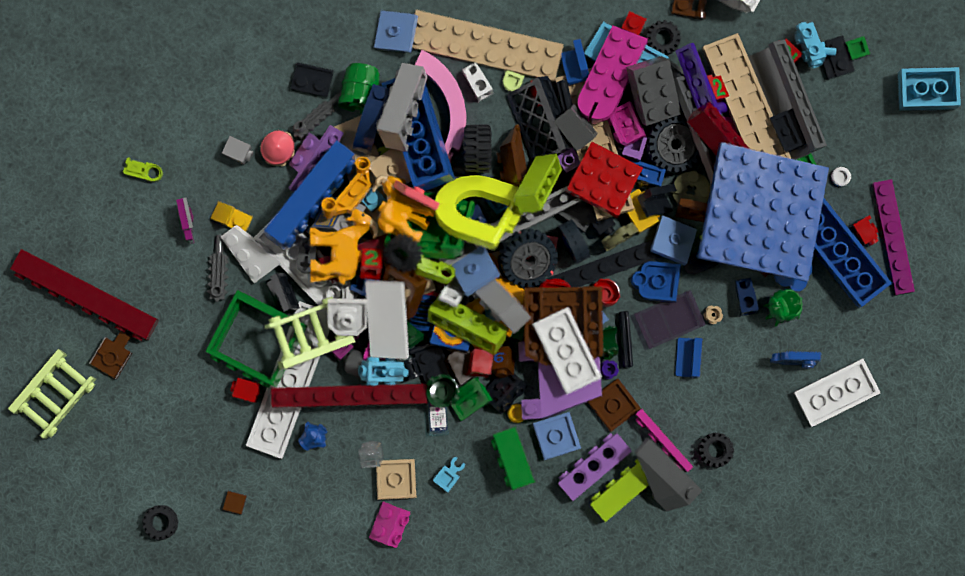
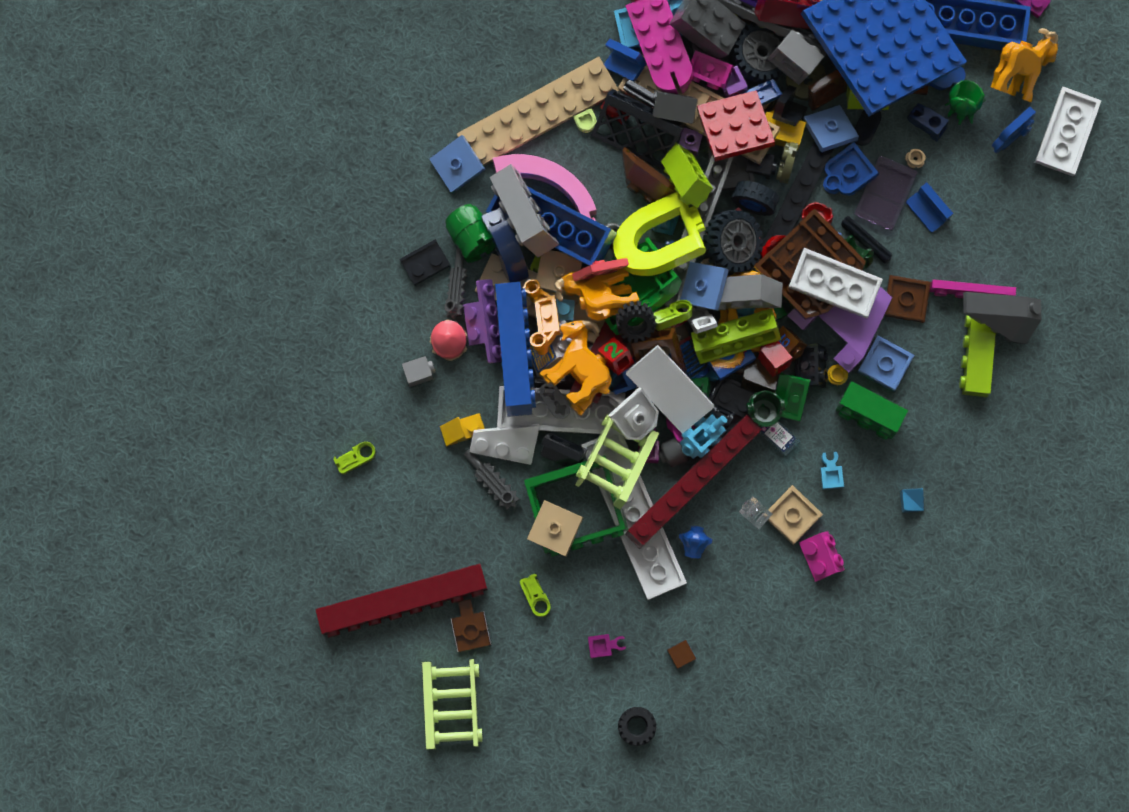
camera: 45 degrees left, 5 degrees down
magenta piece [176,198,195,244] -> none
red brick [230,378,261,403] -> none
white leg [462,62,494,102] -> none
black tyre [464,125,491,173] -> none
medium lavender brick [558,433,632,501] -> none
dark purple plate [600,360,619,379] -> none
black tyre [698,433,734,467] -> none
none -> lime piece [520,574,551,617]
none -> tan plate [527,500,584,557]
none -> magenta plate [588,634,626,659]
none -> light grey slope [767,30,824,85]
none -> dark azure slope [900,488,924,513]
none -> light orange animal [990,28,1058,102]

